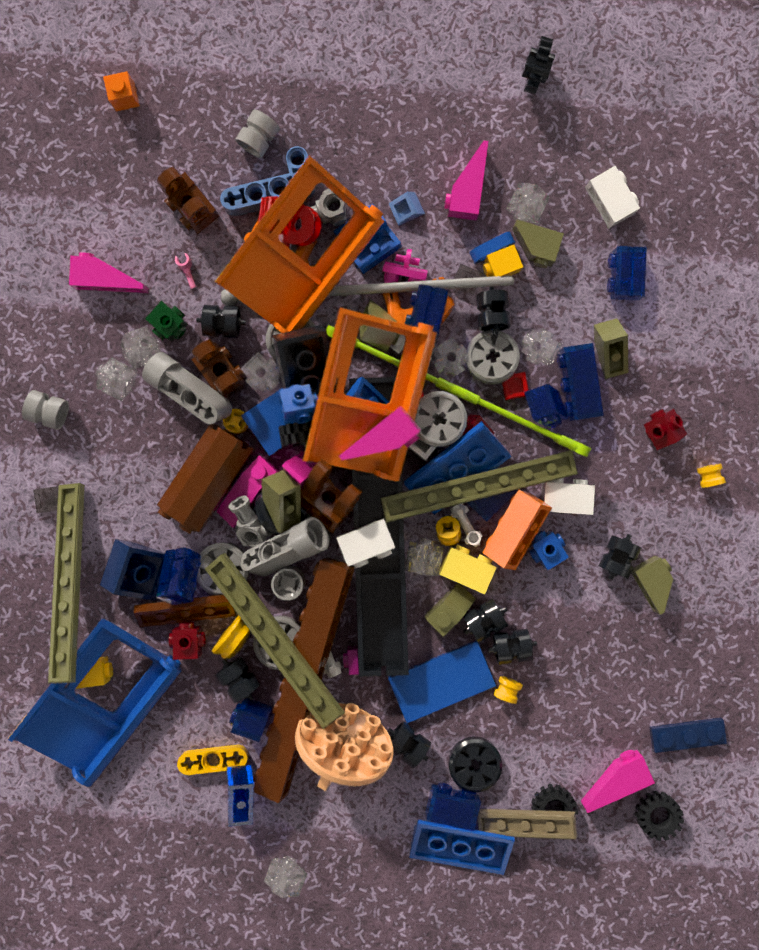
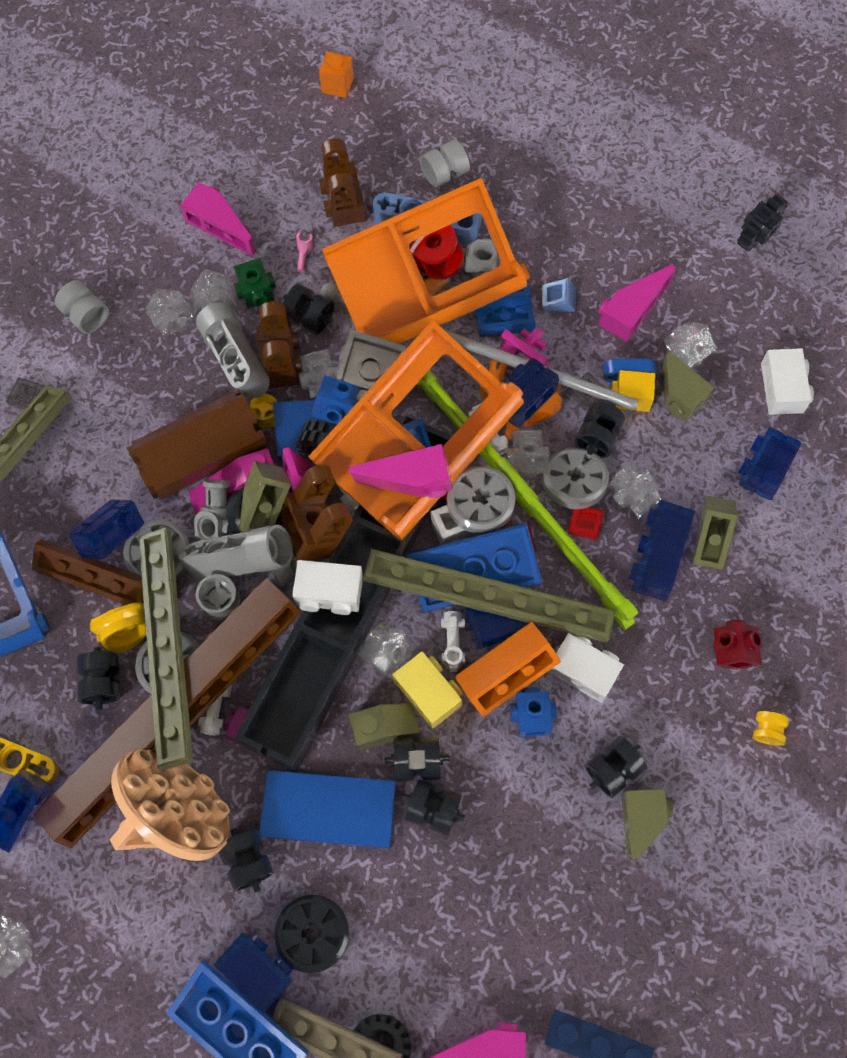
camera: 30 degrees right, 20 degrees down
dark blue slope [100,539,171,601] -> none
dark red brick [169,622,206,660] -> none
clear blue brick [229,698,273,742] -> none
olive slope [359,300,400,352] -> none
yellow wheel [436,516,461,546] -> none
yellow wheel [493,676,523,704] -> none
clear blue brick [525,384,568,428] -> none

